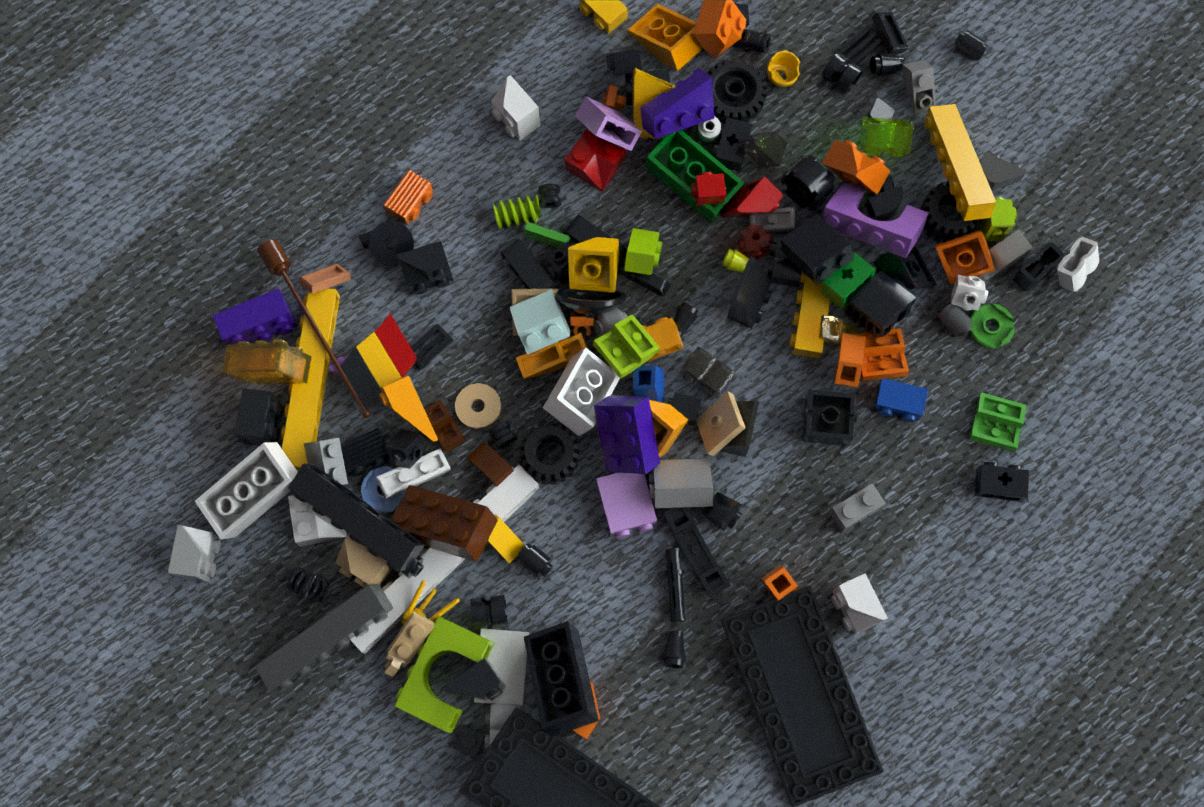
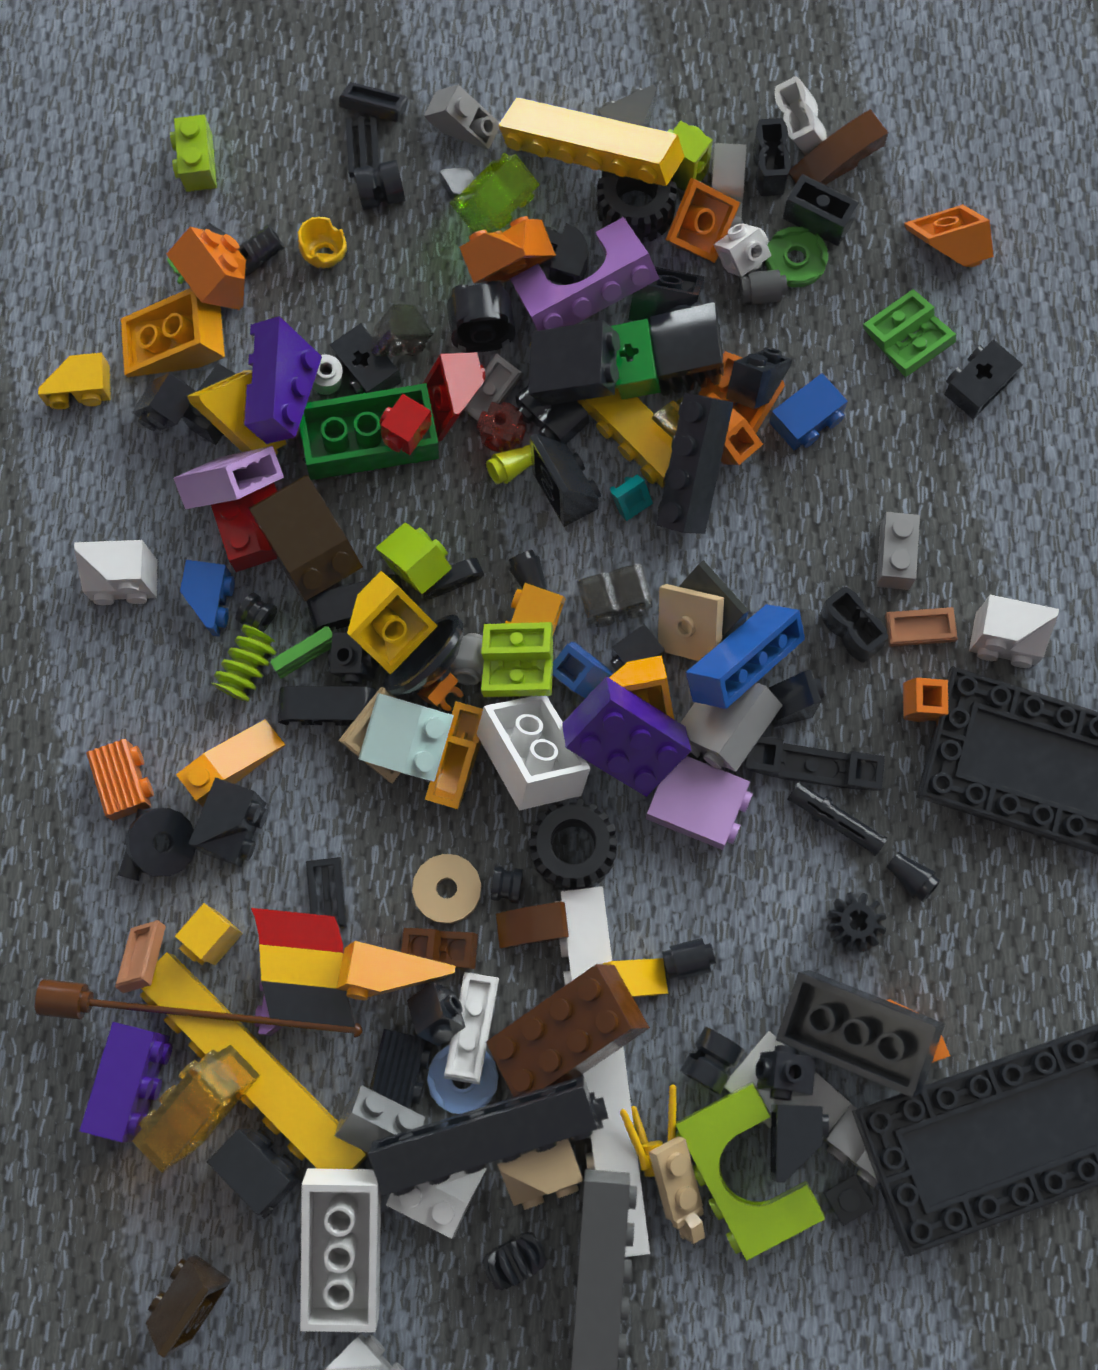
camera: 50 degrees left, 0 degrees up
orange tile [602,85,626,110] -> none
black wheel [707,58,767,123] -> none
black brick [802,390,857,446] -> none
black cone [870,54,904,76] -> none
black brick [954,30,989,61] -> none
none -> dark brown slope [146,1255,231,1358]
none -> yellow brick [175,903,243,965]
none -> light orange slope [176,719,285,807]
none -> blue slope [180,560,235,637]
none -> dark brown slope [248,475,363,601]
none -> teal tile [610,474,653,521]
none -> black brick [656,393,734,534]
none -> blue brick [686,604,805,709]
none -> black slope [726,348,793,409]
none -> black brick [755,1045,816,1101]
none -> black brick [783,174,859,247]
none -> reddish brown slope [789,109,889,185]
none -> black brick [820,586,889,663]
none -> black gear [826,892,887,953]
none -> nougat tile [885,607,958,647]
none -> orange slope [904,205,994,267]

